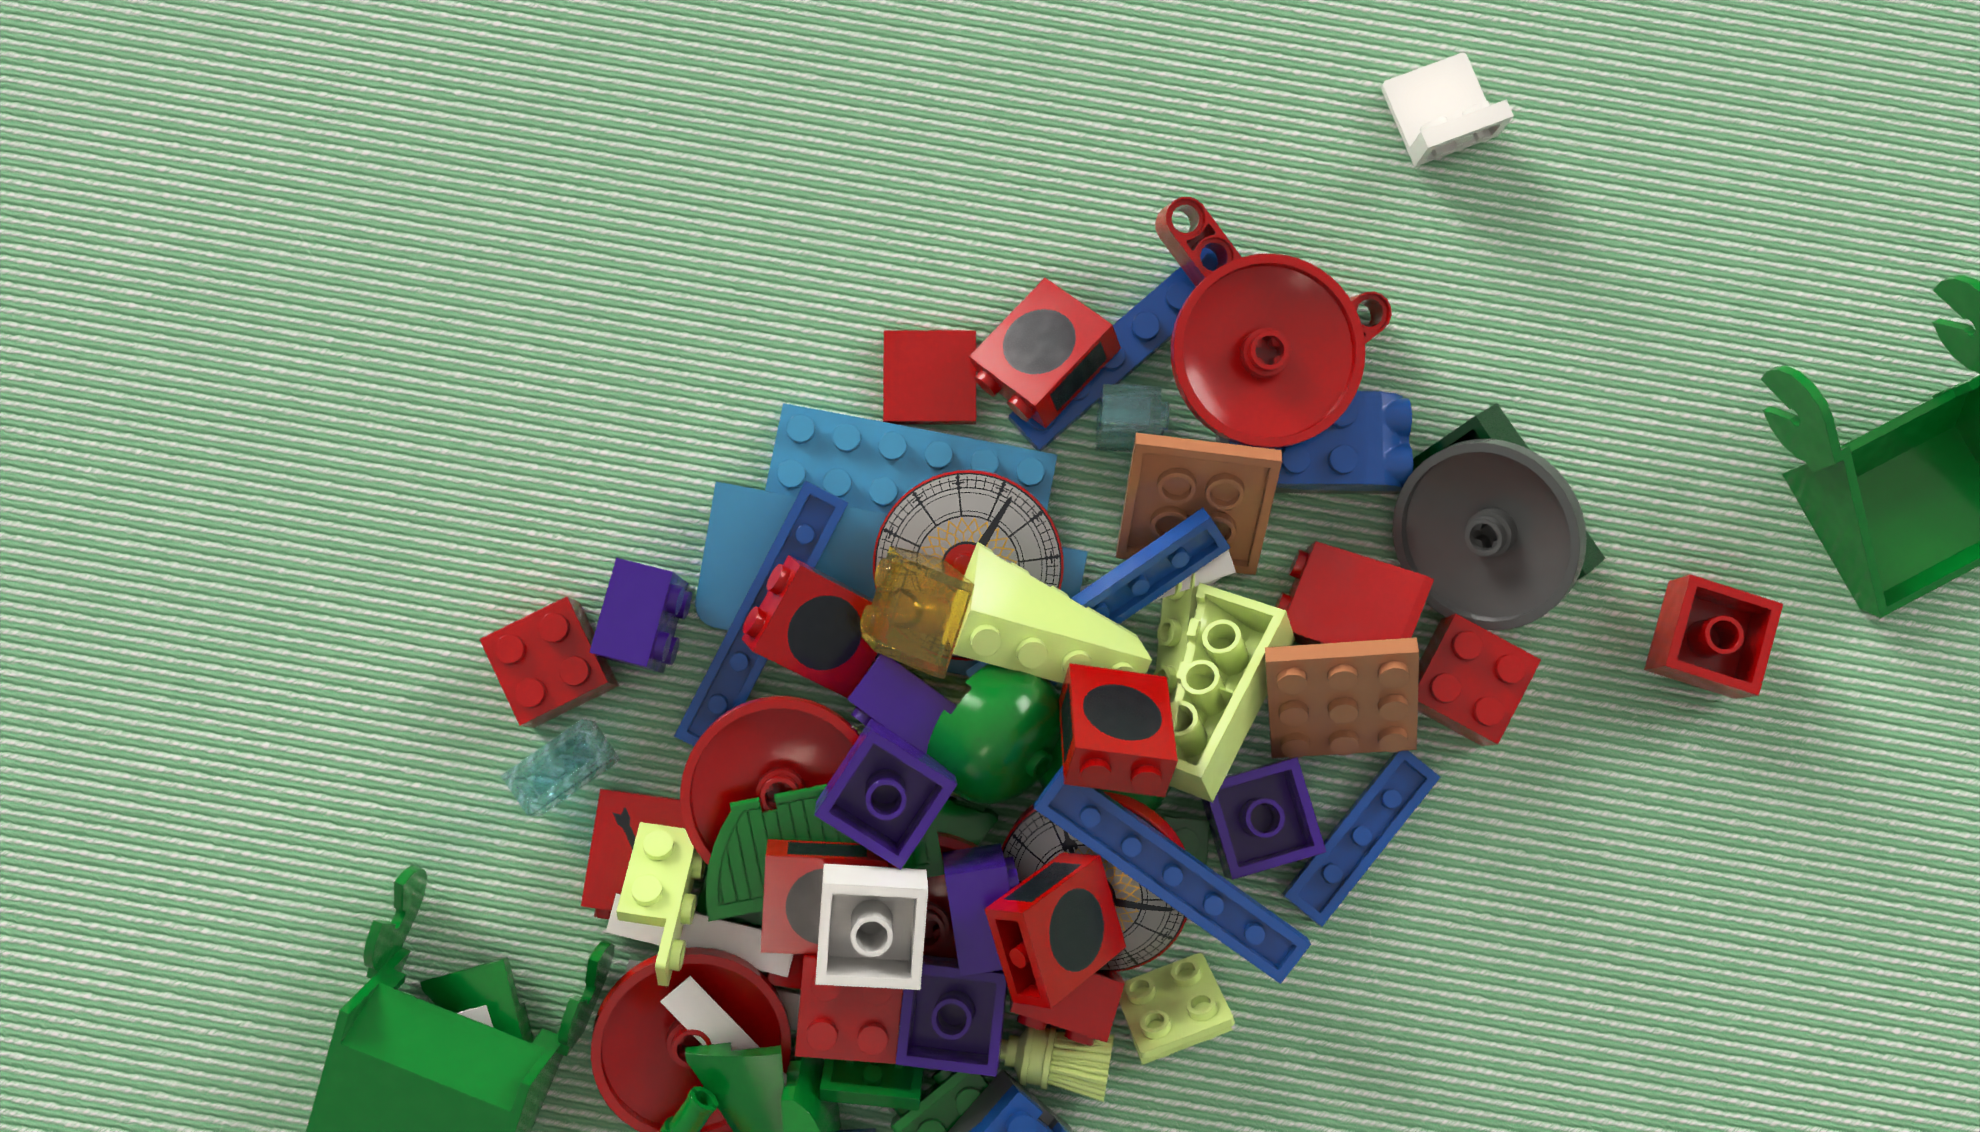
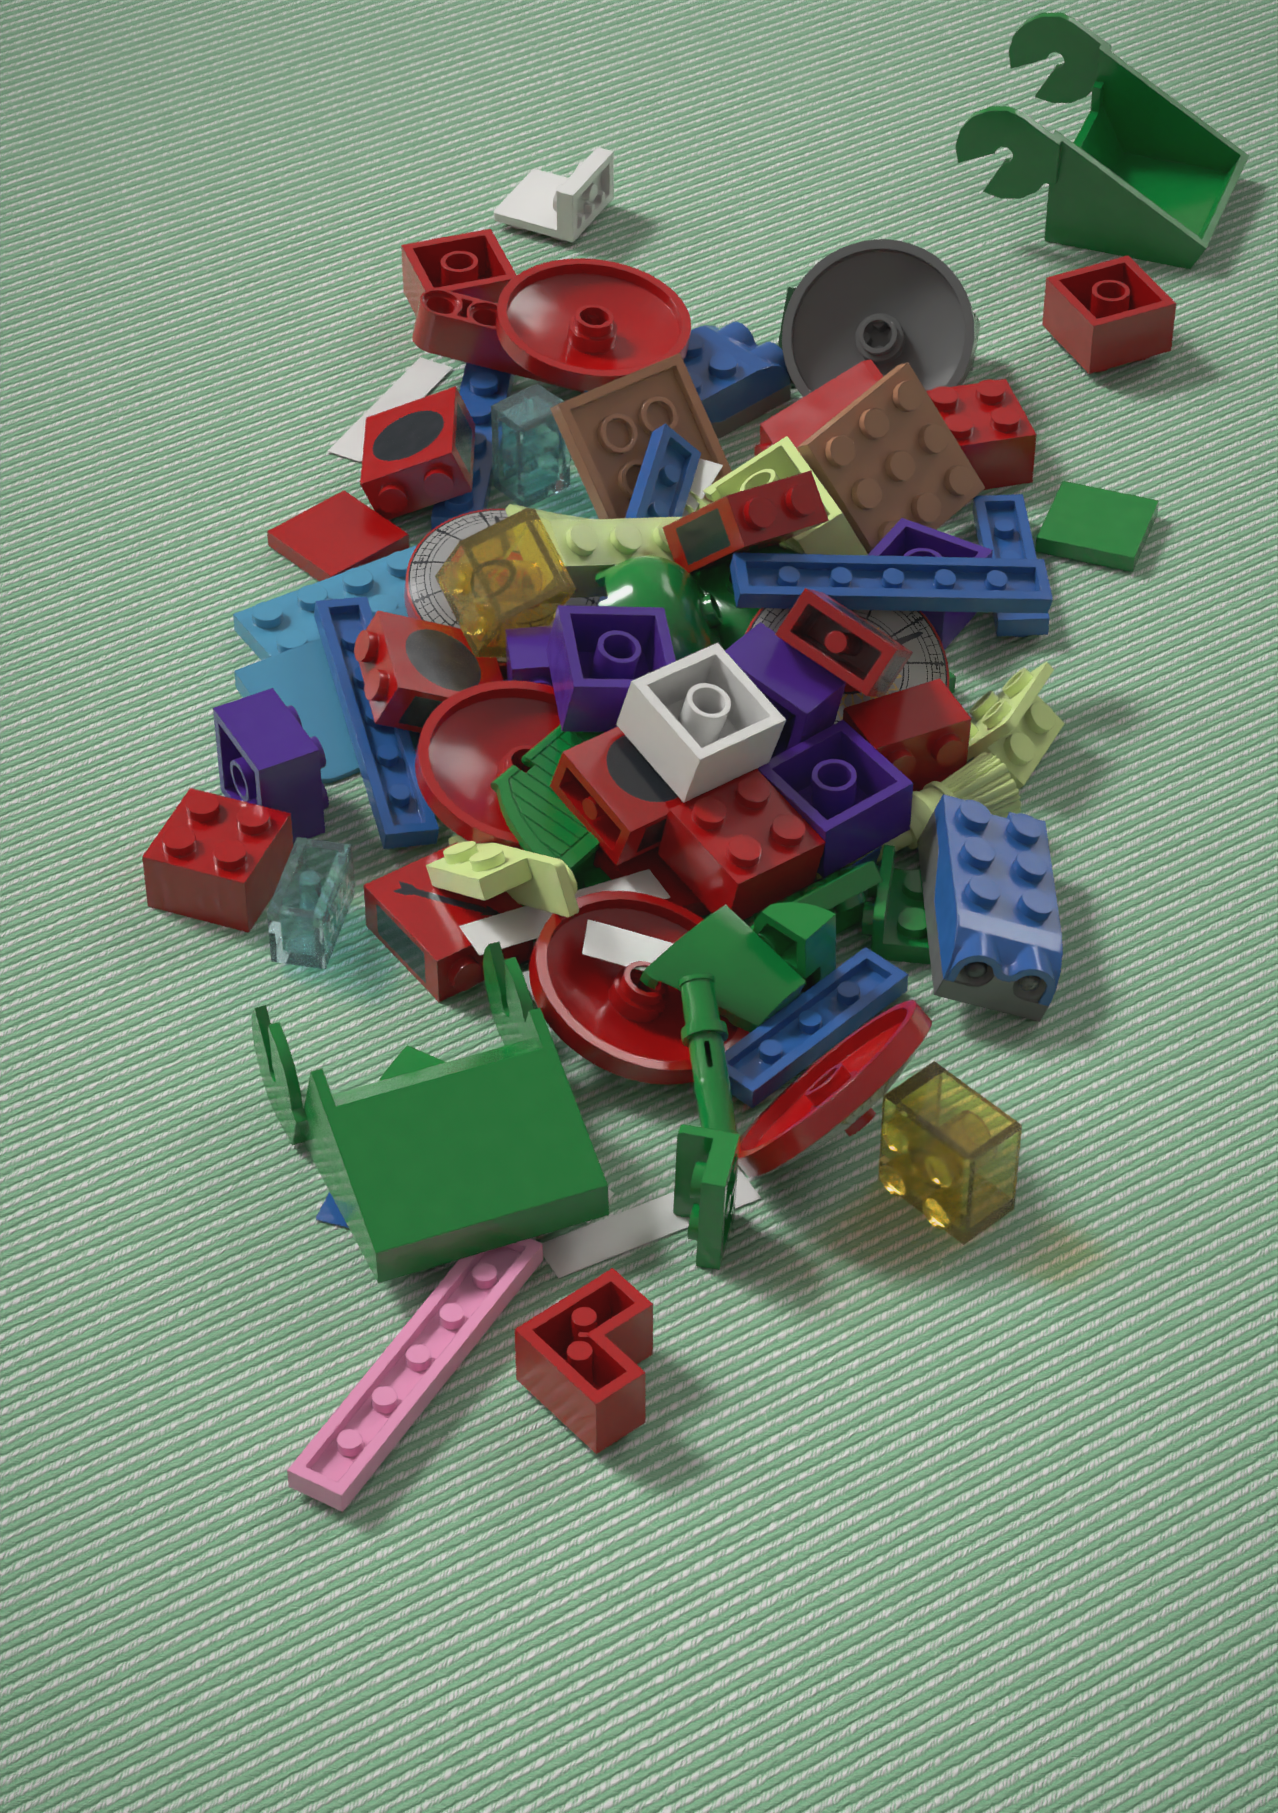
camera: 40 degrees left, 40 degrees down
none -> white sticker [327,357,453,463]
none -> red brick [401,229,517,315]
none -> green tile [1035,481,1159,572]

